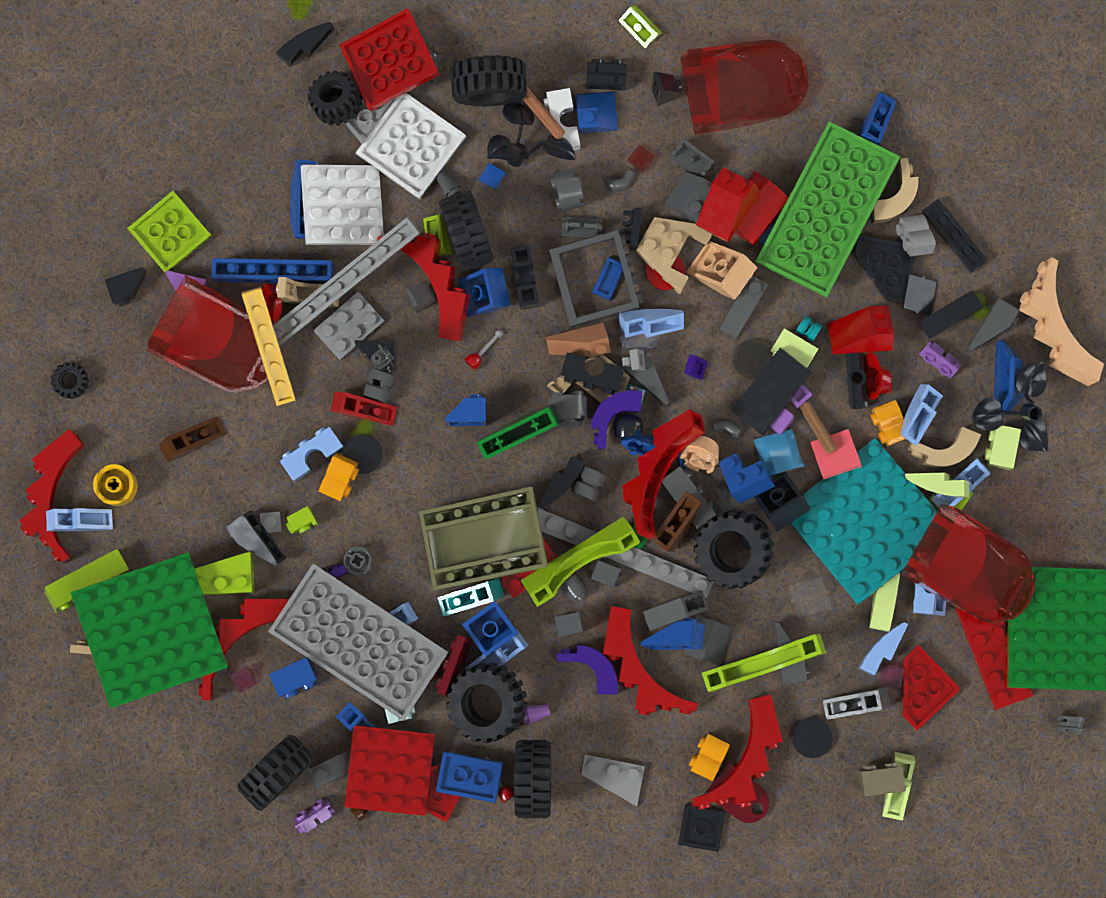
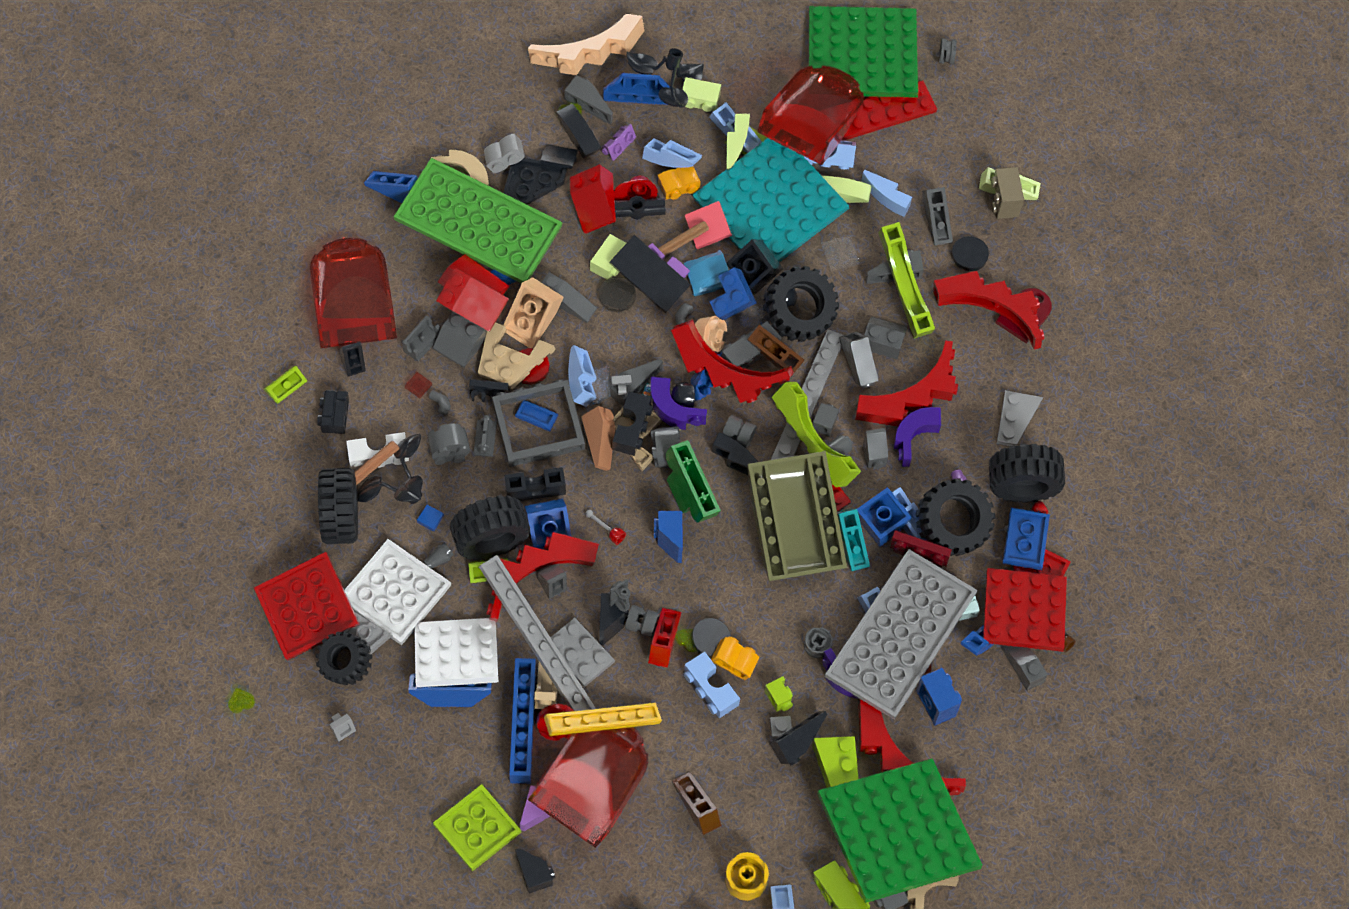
camera: 95 degrees left, 20 degrees down
clear pink slope [229,666,257,694] -> none
black tyre [237,735,314,811] -> none
black slope [276,22,335,67] -> none
medium lavender hinge [293,798,336,834] -> none
blue slope [576,92,618,134] -> none
blue slope [641,618,705,650] -> none
black tile [678,804,725,852] -> none
dark purple plate [684,355,708,380] -> none
light orange brick [689,734,730,781] -> none
teal wheel [795,315,823,342] -> none
clear pink slope [879,664,904,688] -> none
red plate [902,645,960,731] -> none
tan arch [908,427,981,468] -> none
black plate [922,199,987,273] -> none
none -> light grey tile [329,713,356,741]

